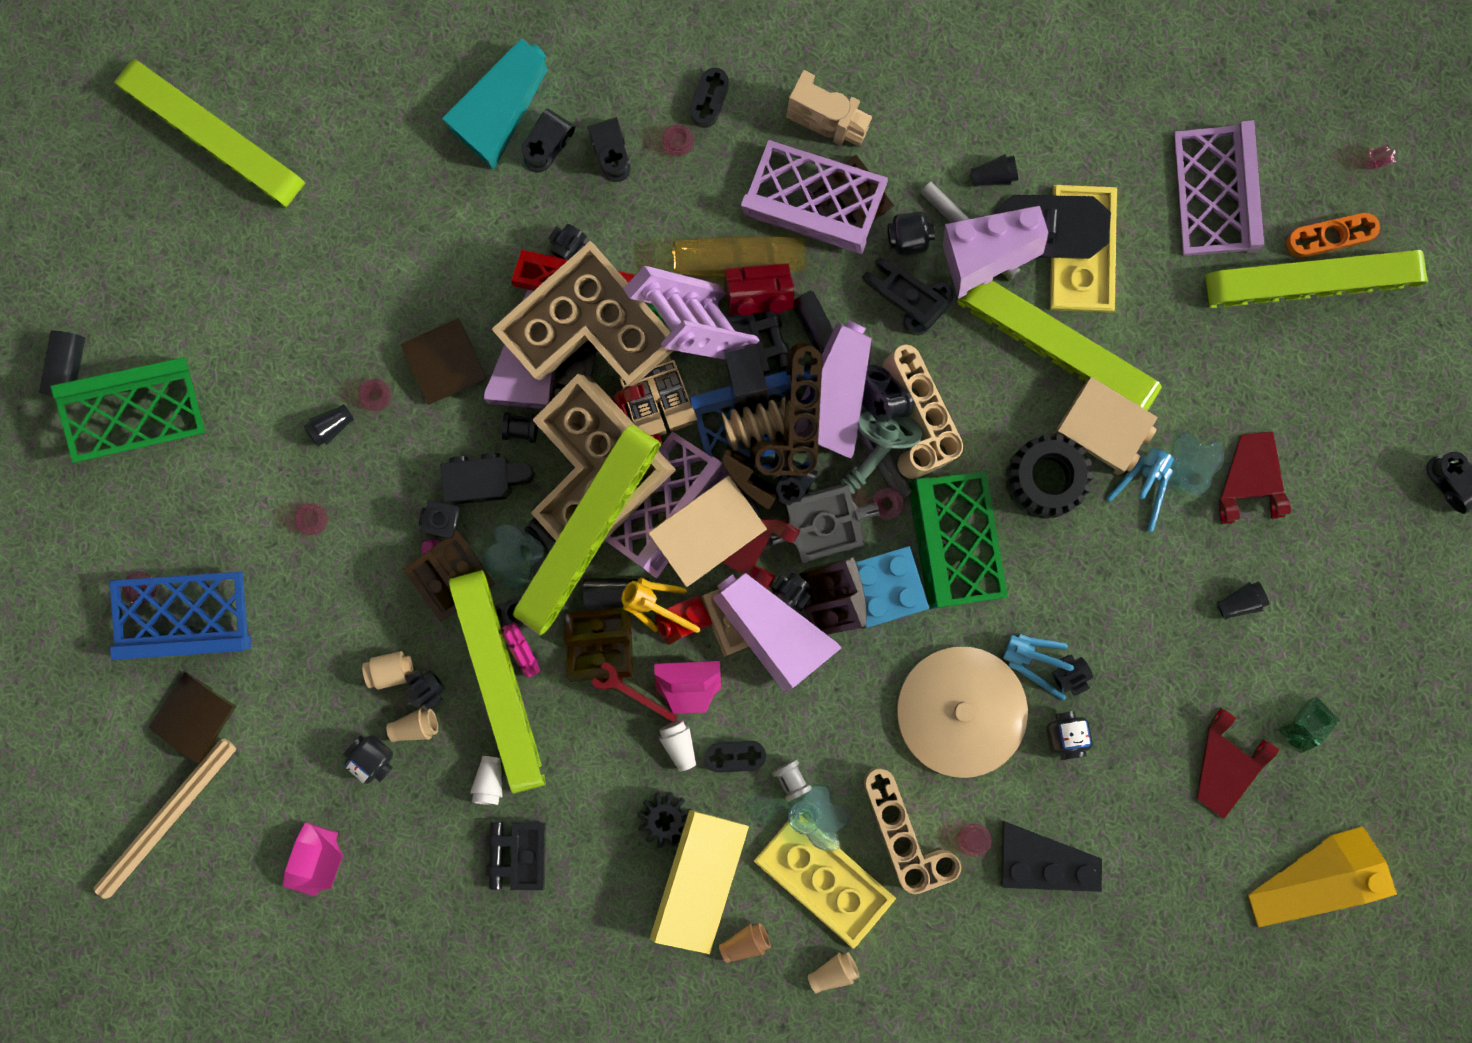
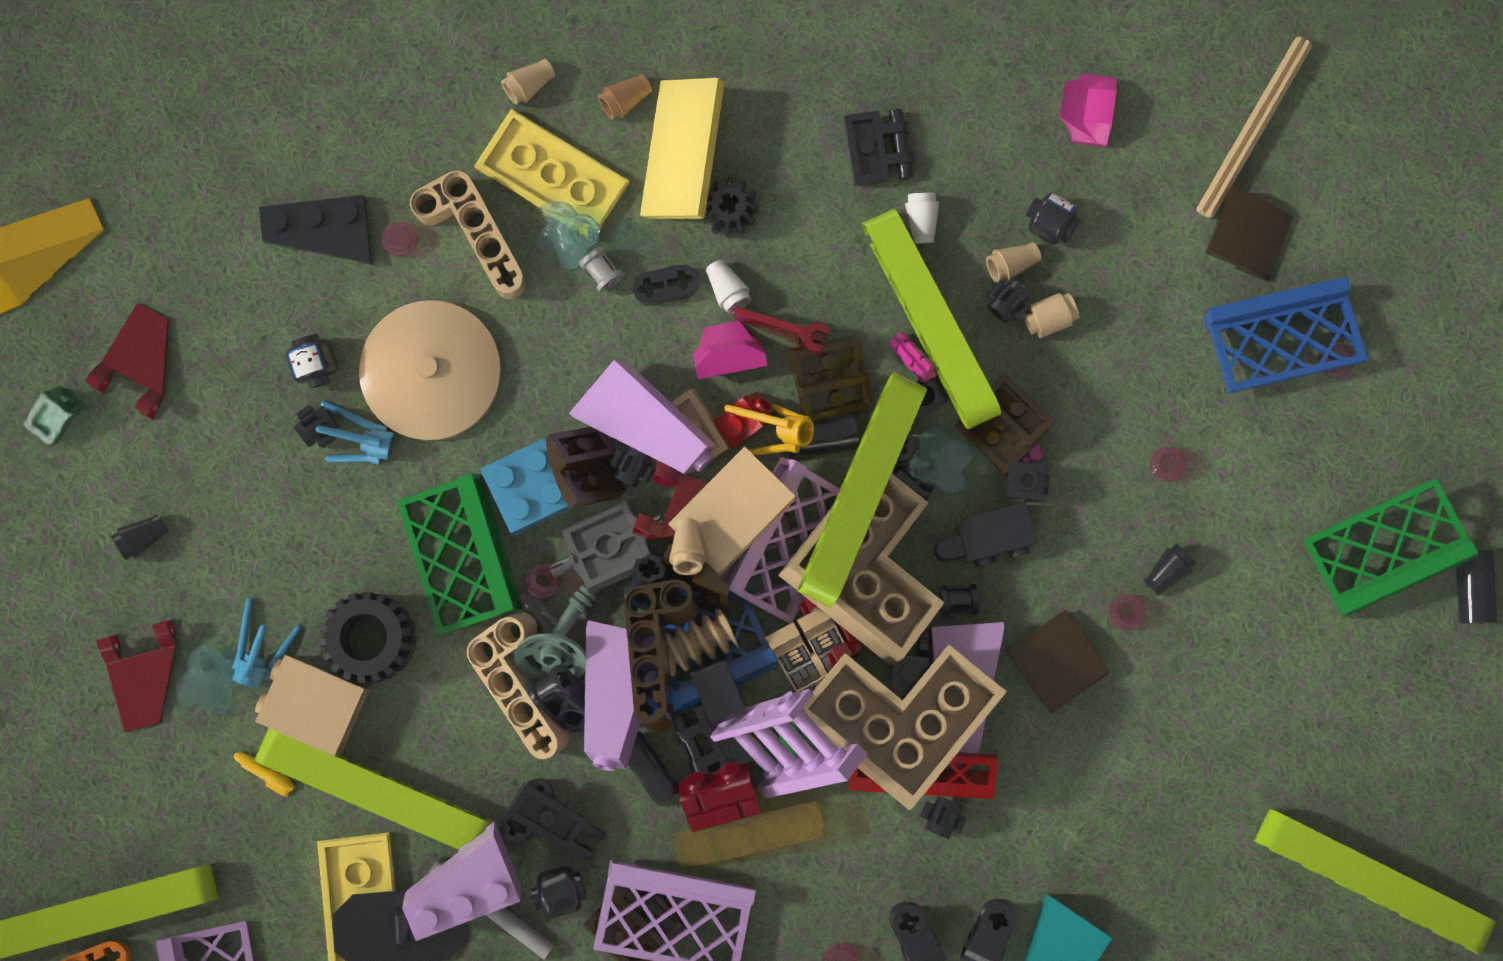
camera: 170 degrees right, 0 degrees up
none -> yellow piece [234,752,295,797]
none -> tan cone [669,518,706,575]

